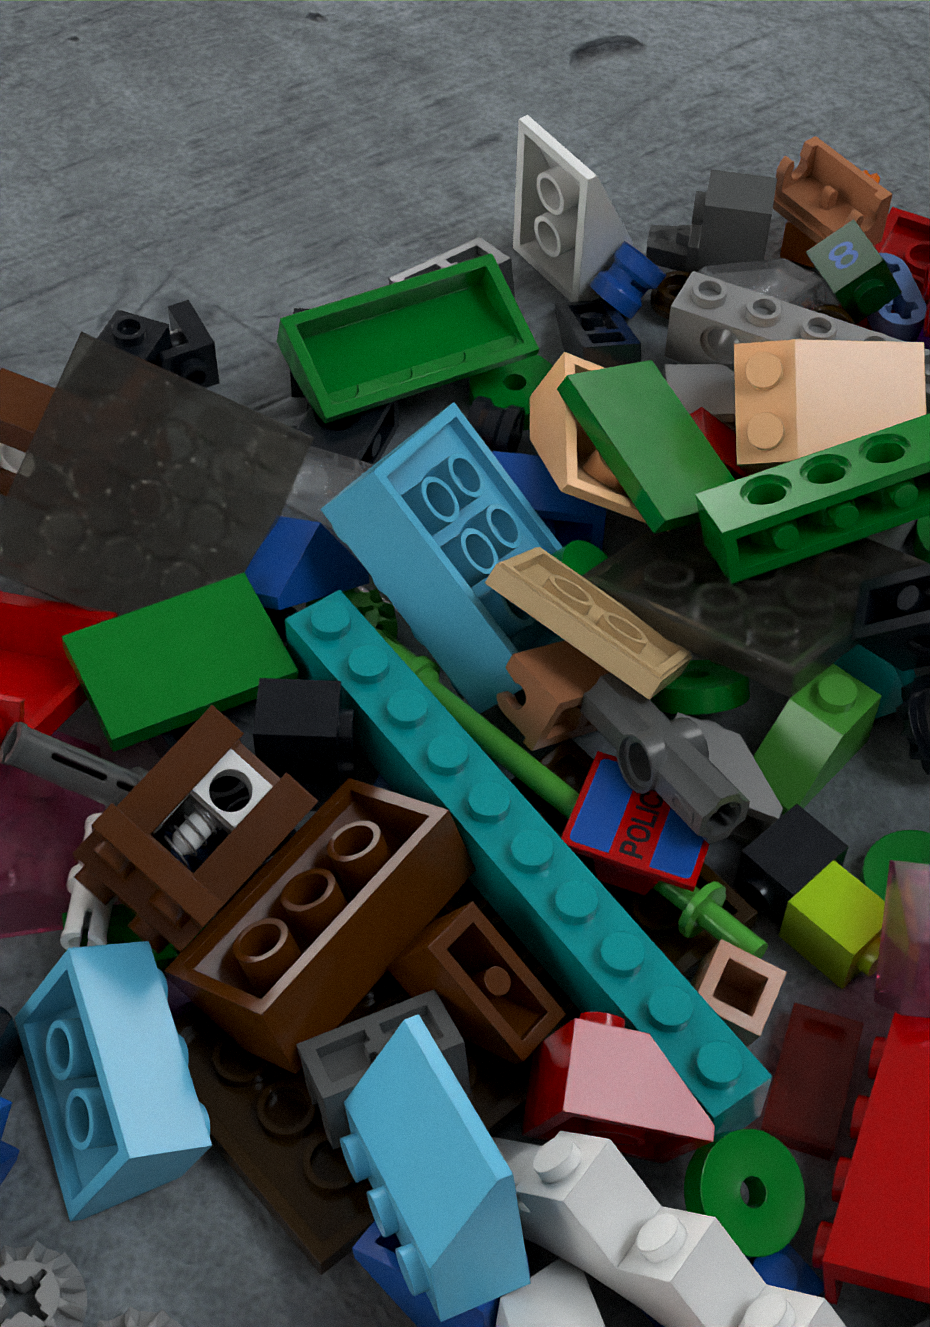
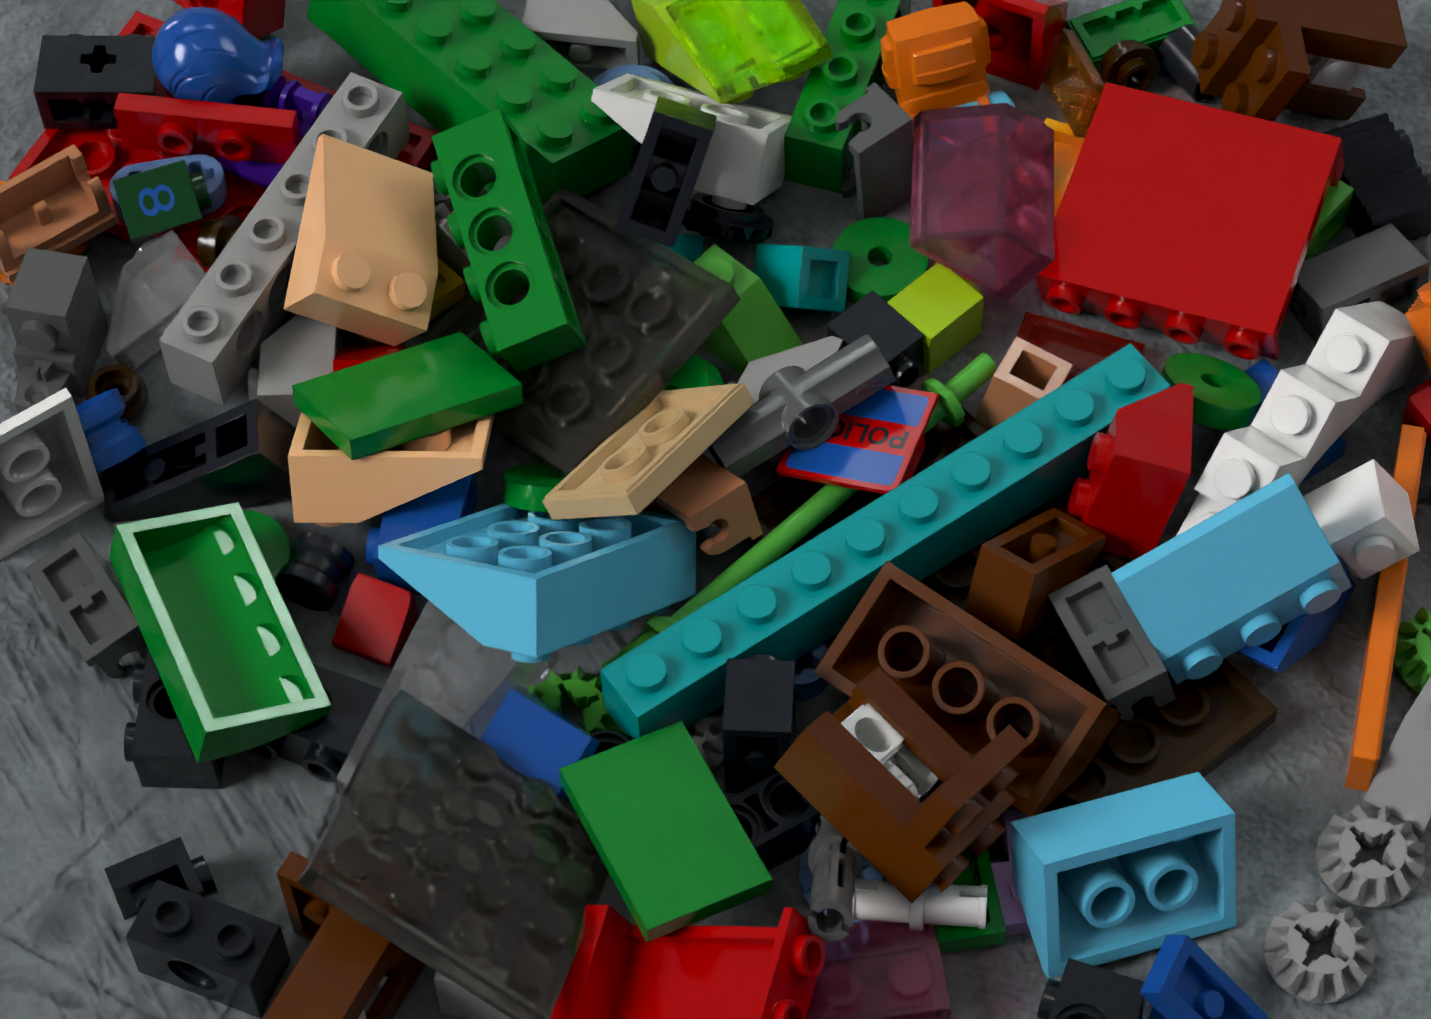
camera: 85 degrees left, 5 degrees up
none -> teal panel [754,244,850,312]

